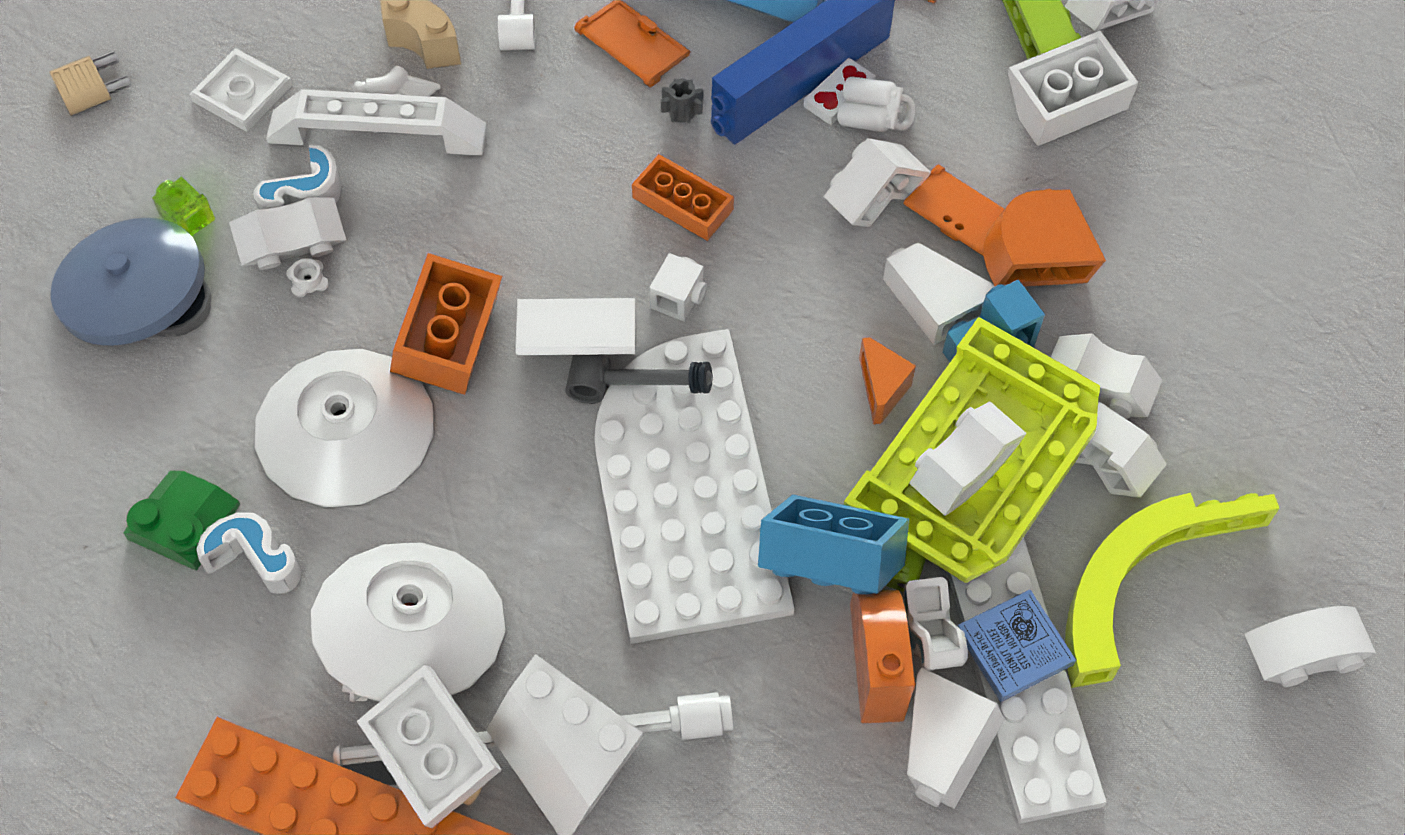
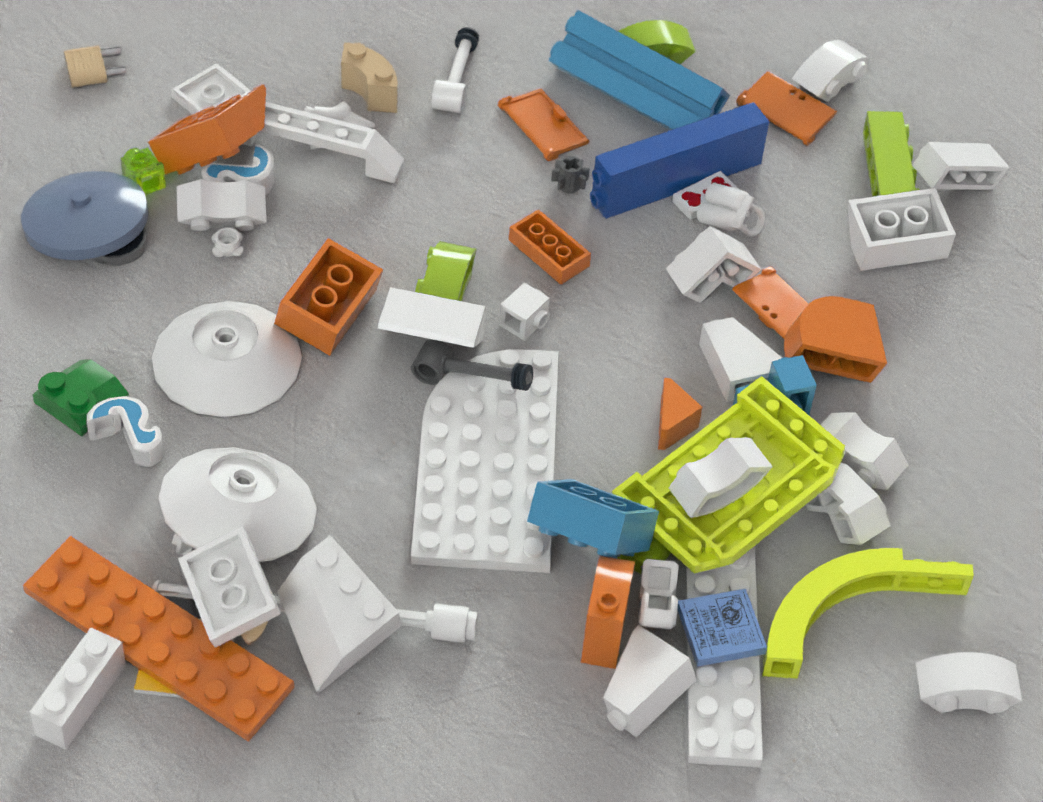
camera: 10 degrees right, 10 degrees down
none -> orange wedge [148,84,266,175]
none -> lime brick [415,241,477,301]

